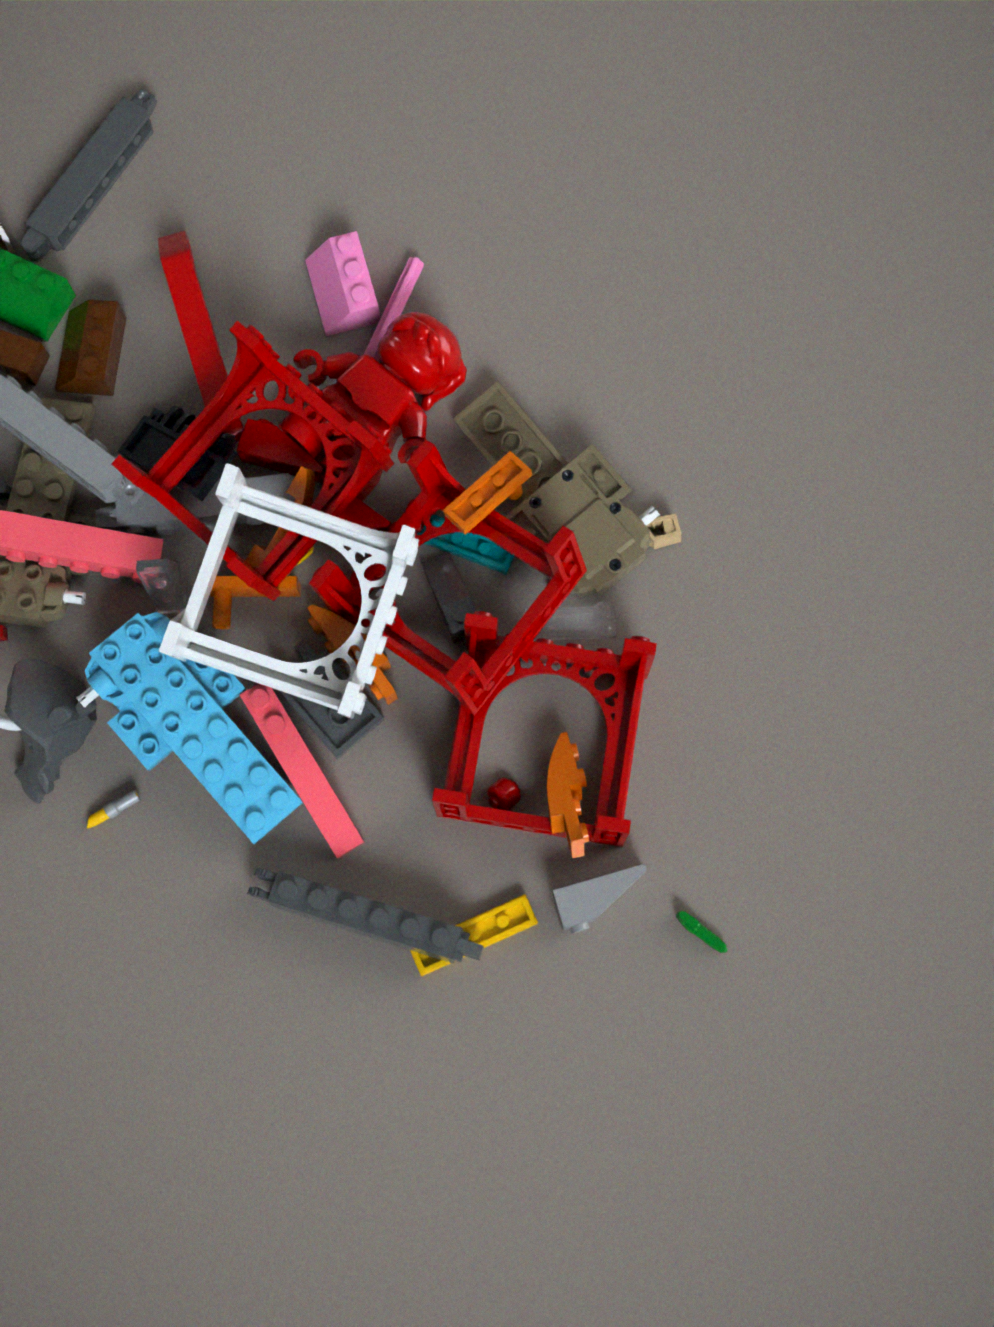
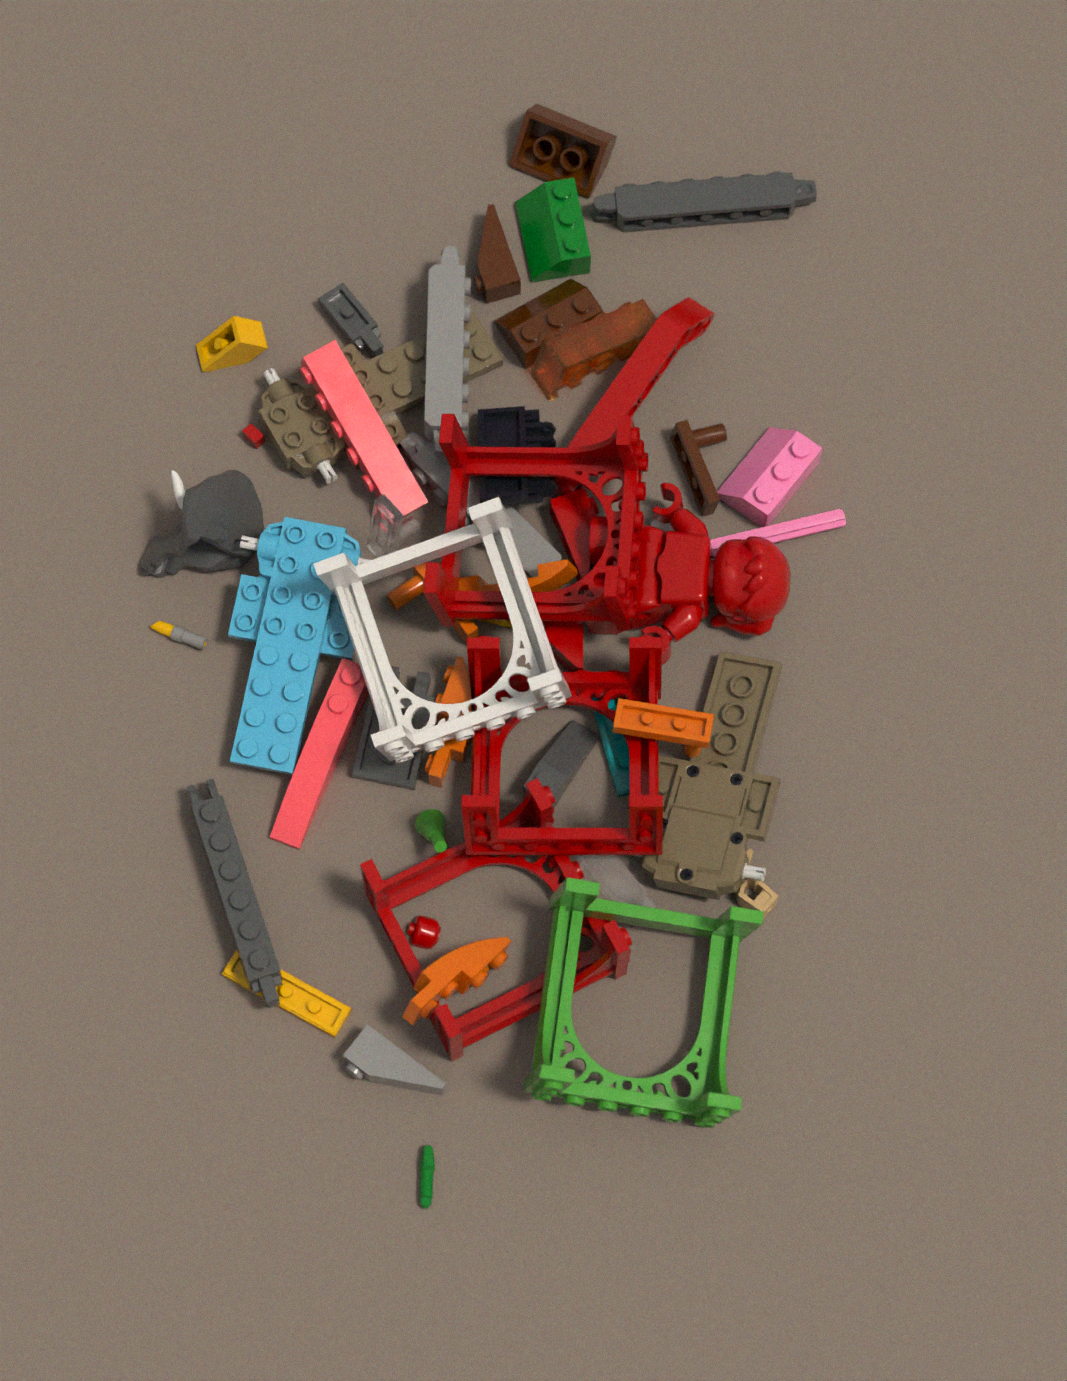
camera: 50 degrees right, 5 degrees down
none -> bright green cone [415,809,447,852]
none -> bright green arch [523,877,764,1128]
none -> clear orange wedge [530,299,657,402]
none -> reddish brown piece [670,420,727,517]

